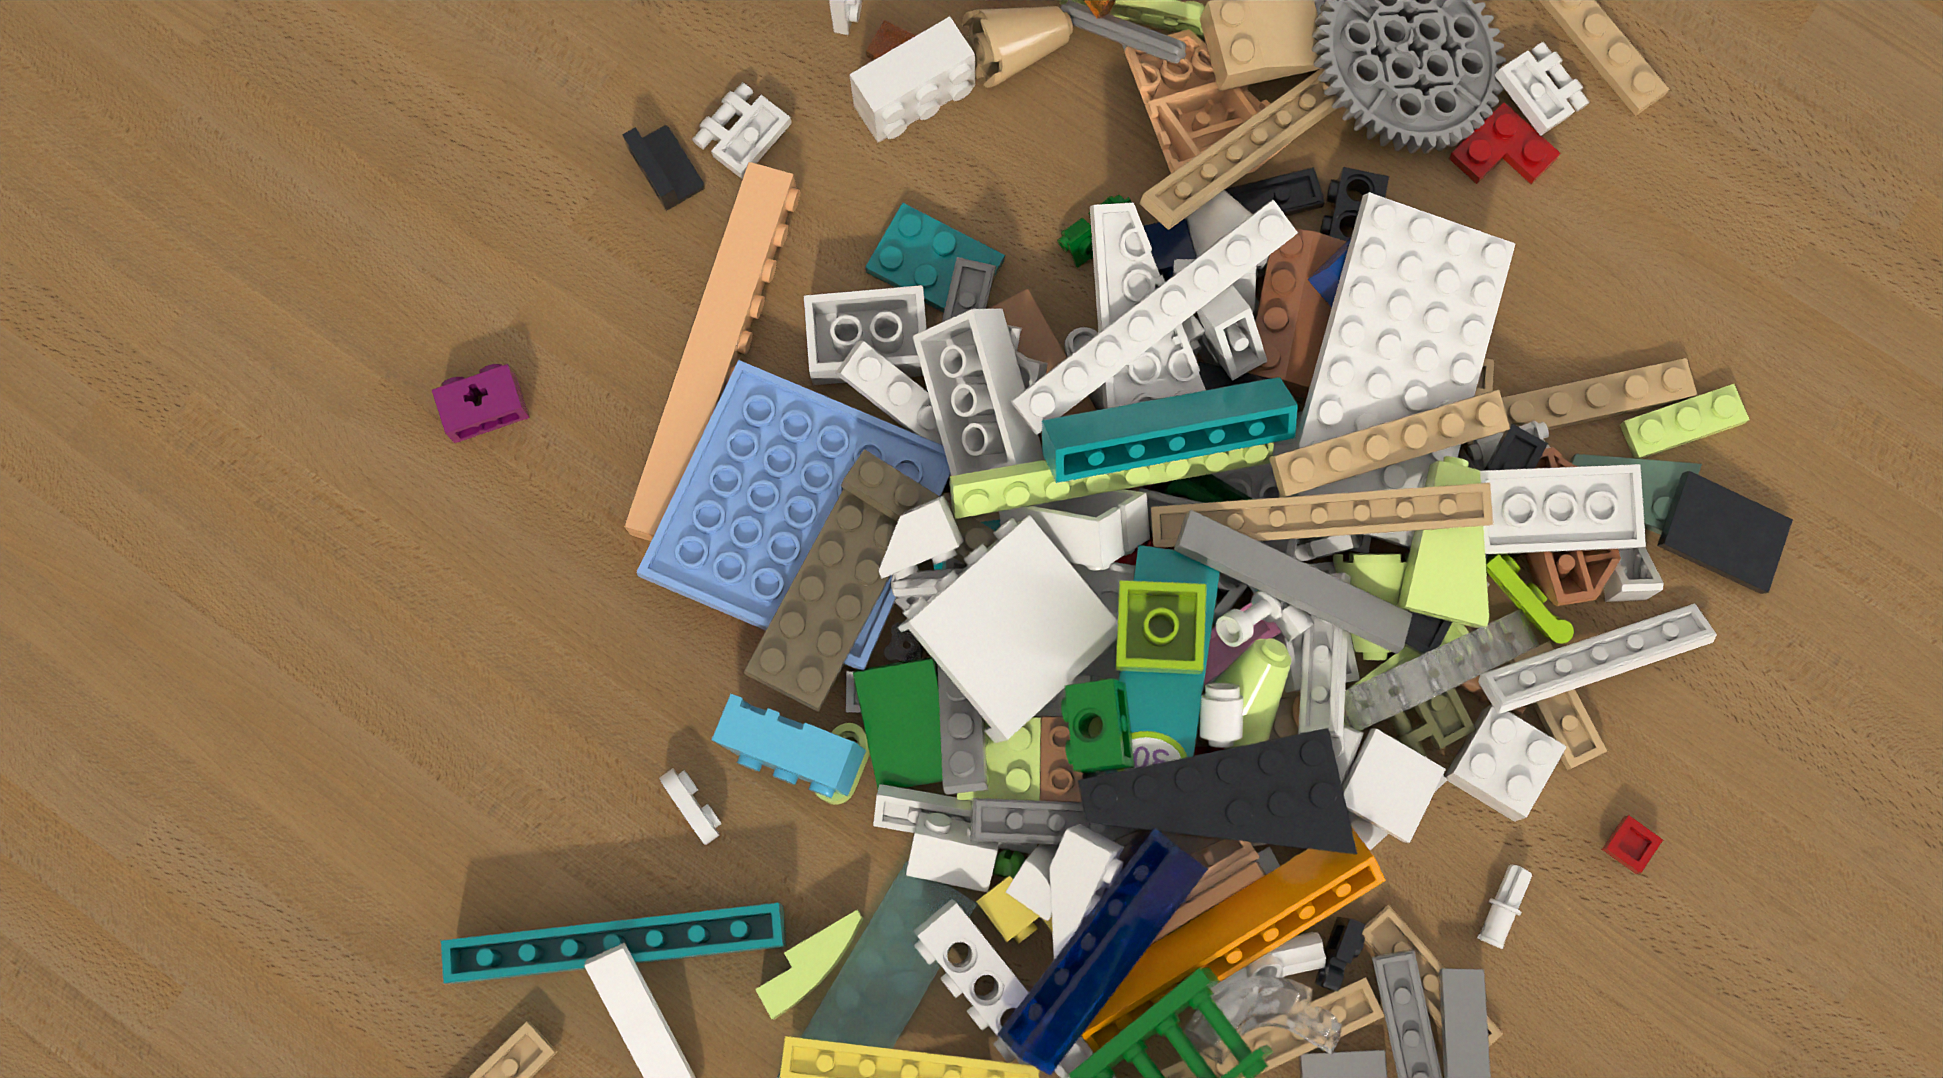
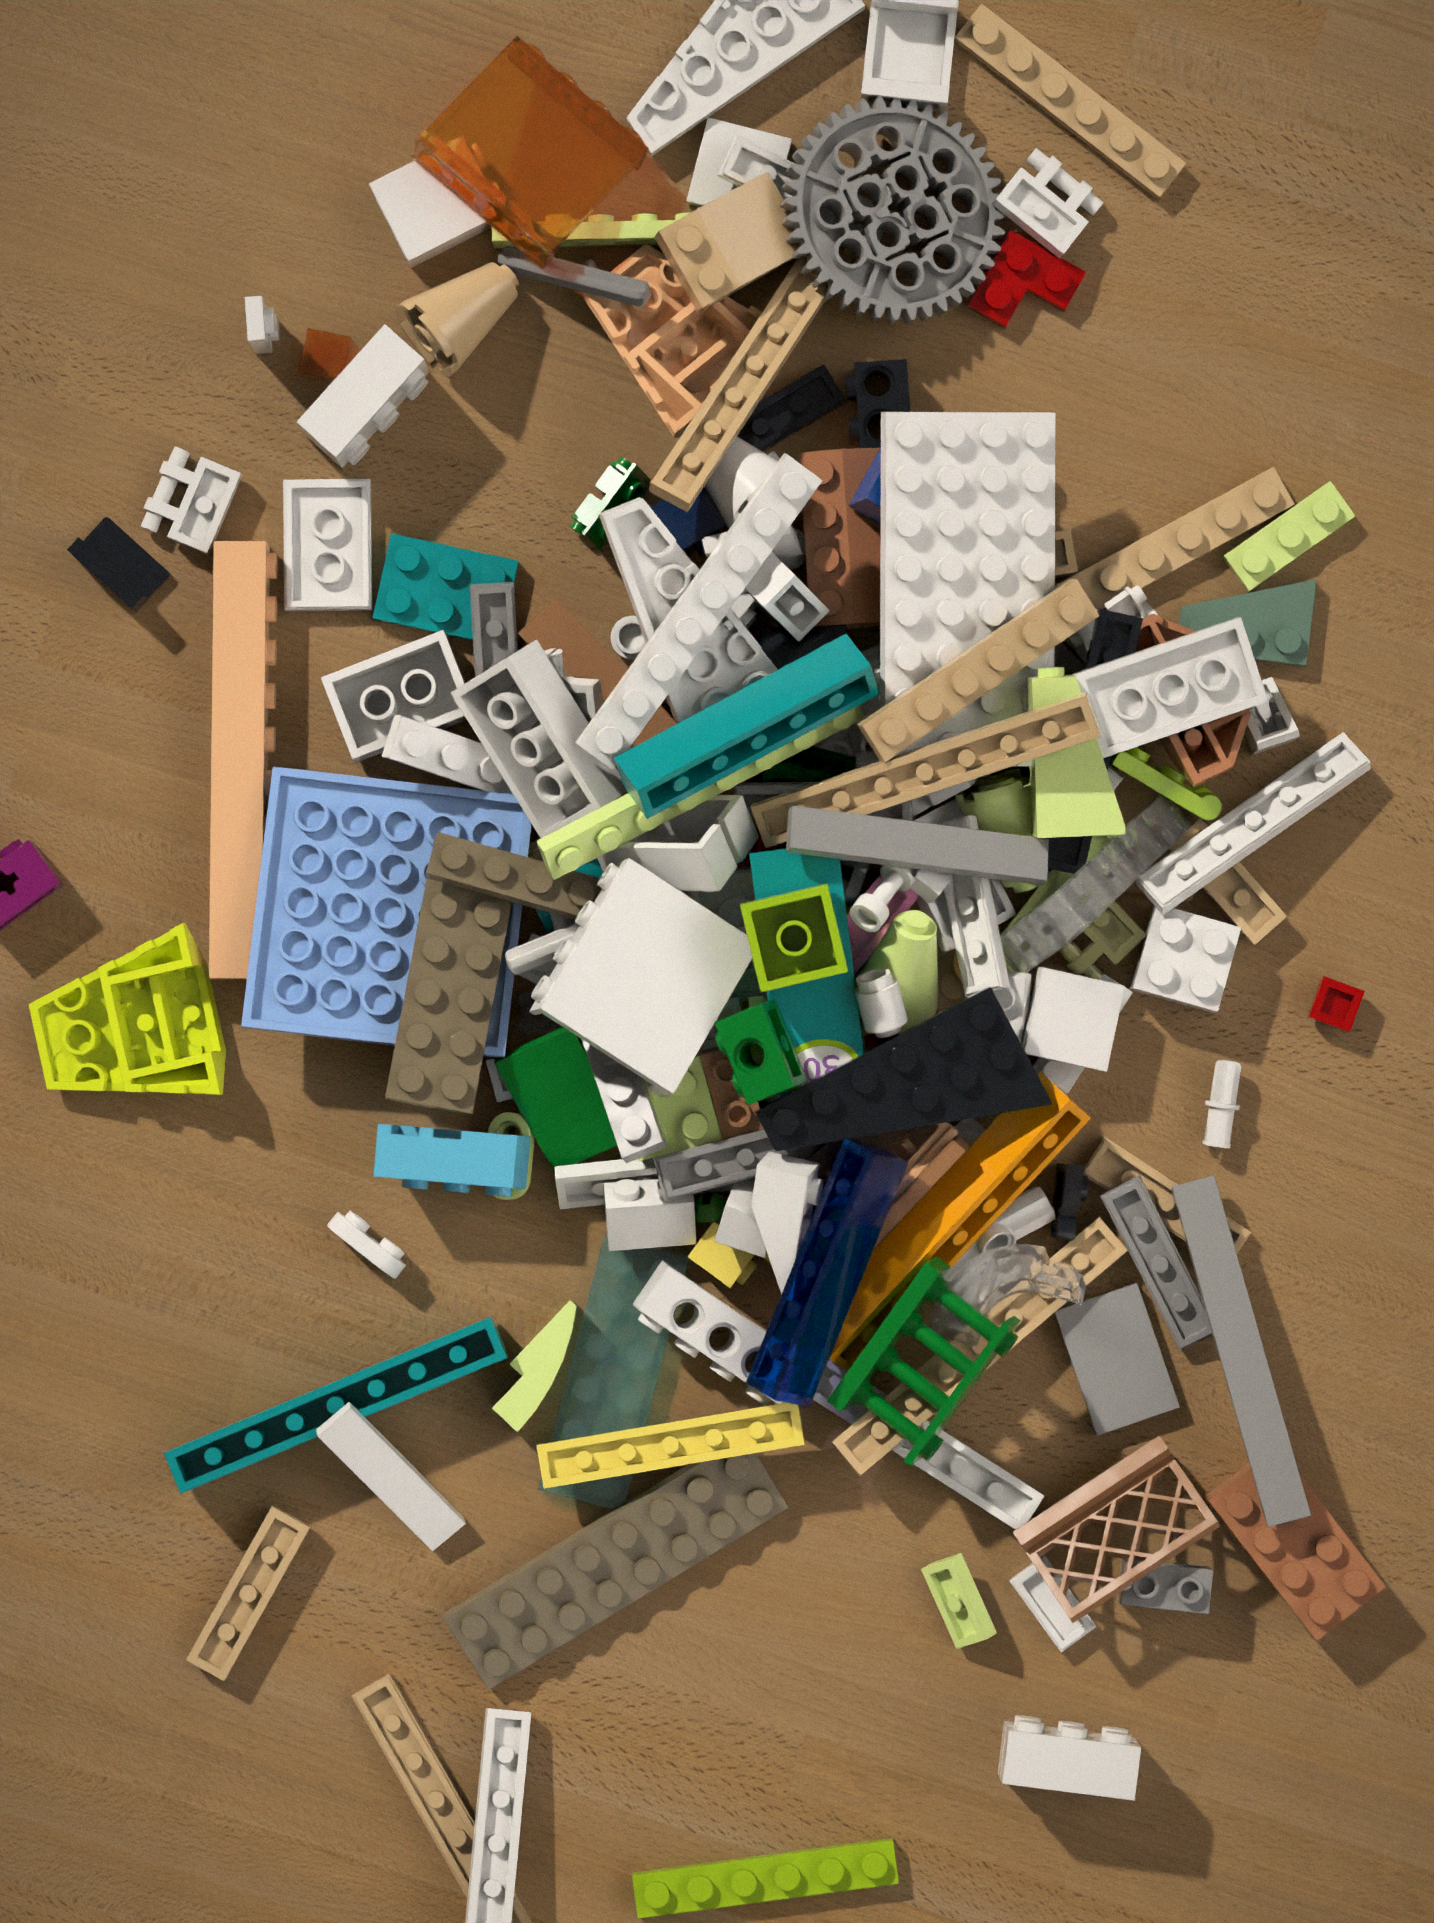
camera: 15 degrees left, 10 degrees up
white slope [879,495,964,580] -> none
black tile [1657,471,1793,594] -> none
none -> neon yellow wedge [28,923,226,1095]
none -> white tile [283,479,372,611]

